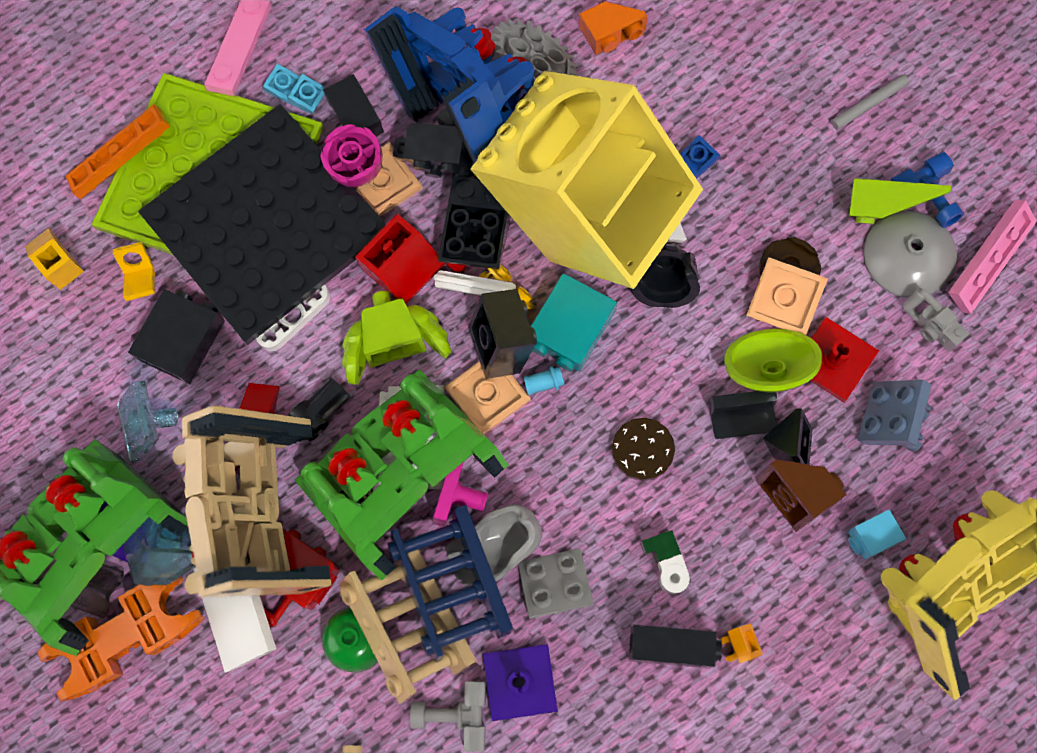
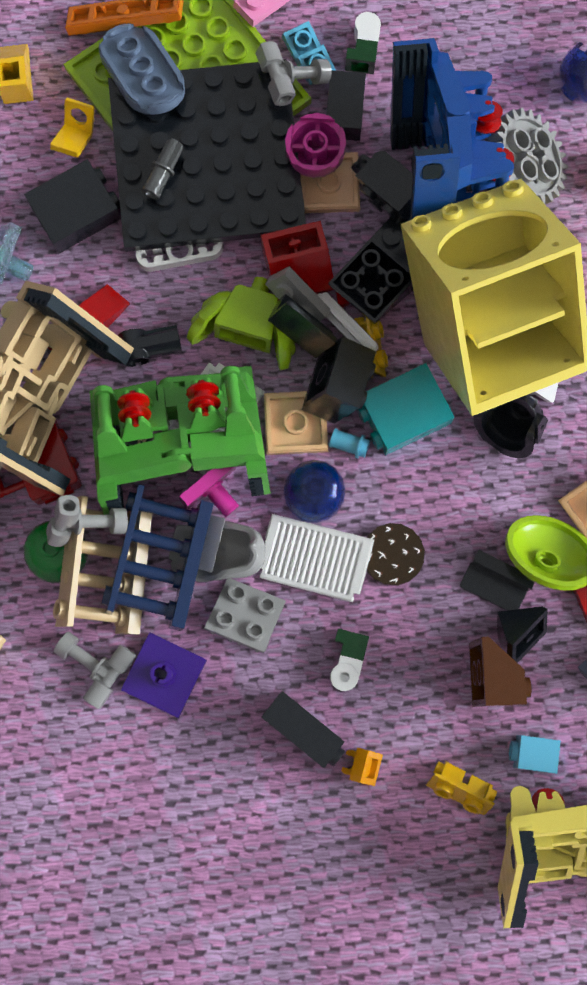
camera: 25 degrees right, 5 degrees up
none -> light grey bar [46,495,128,547]
none -> sand blue tile [99,23,185,115]
none -> dark grey axle [141,138,183,200]
none -> white sticker [198,515,225,572]
none -> light grey bar [255,41,332,106]
none -> white window [260,514,374,602]
none -> light grey plate [265,266,331,321]
none -> black panel [268,294,337,358]
none -> clear blue cylinder [283,460,346,523]
none -> leg [345,12,381,75]
none -> yellow hinge [426,761,497,815]

